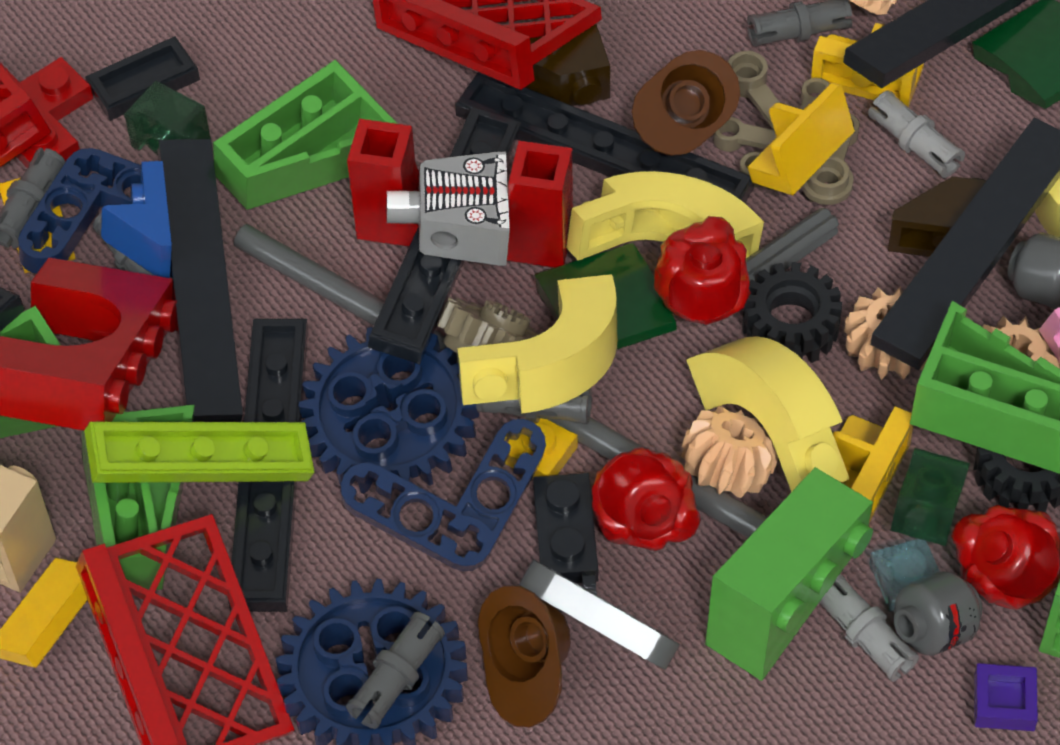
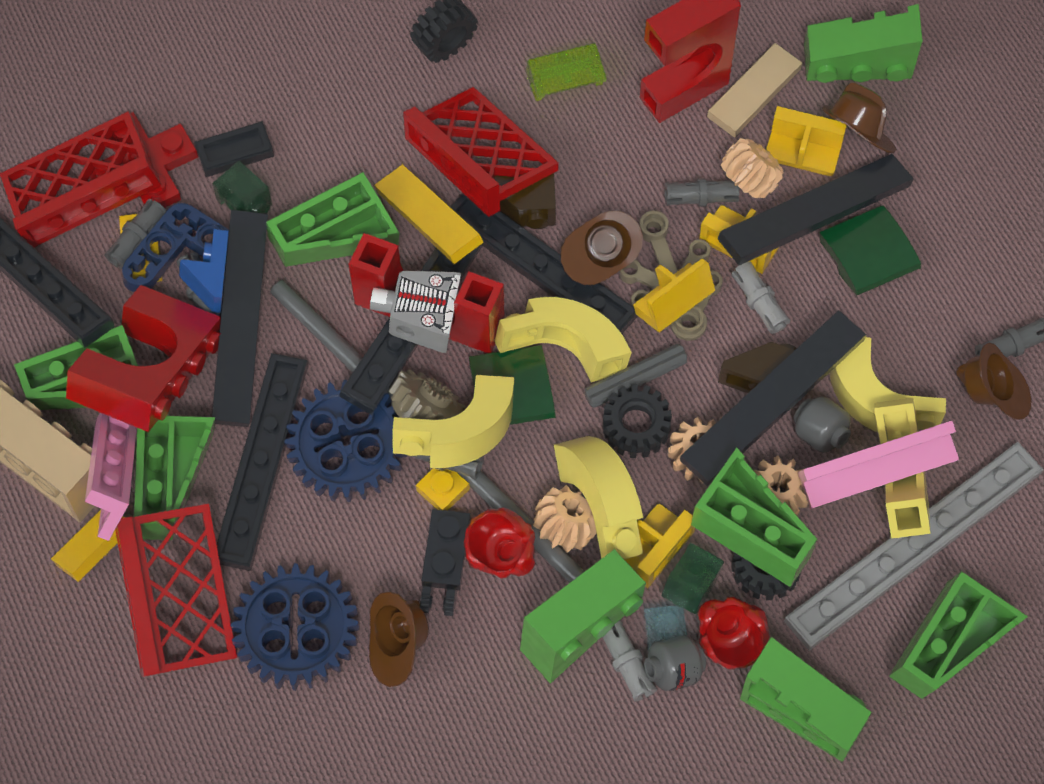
camera: 10 degrees right, 10 degrees up
lime tile [84,422,315,483] -> none
dark blue beam [341,419,546,572] -> none
dark grey pin [346,612,445,729] -> none
beam [519,559,680,670] -> none
red hair [654,216,751,325] -> none
dark purple plate [974,663,1038,731] -> none
none -> bright pink fence [85,413,137,541]
none -> yellow tile [374,164,483,264]

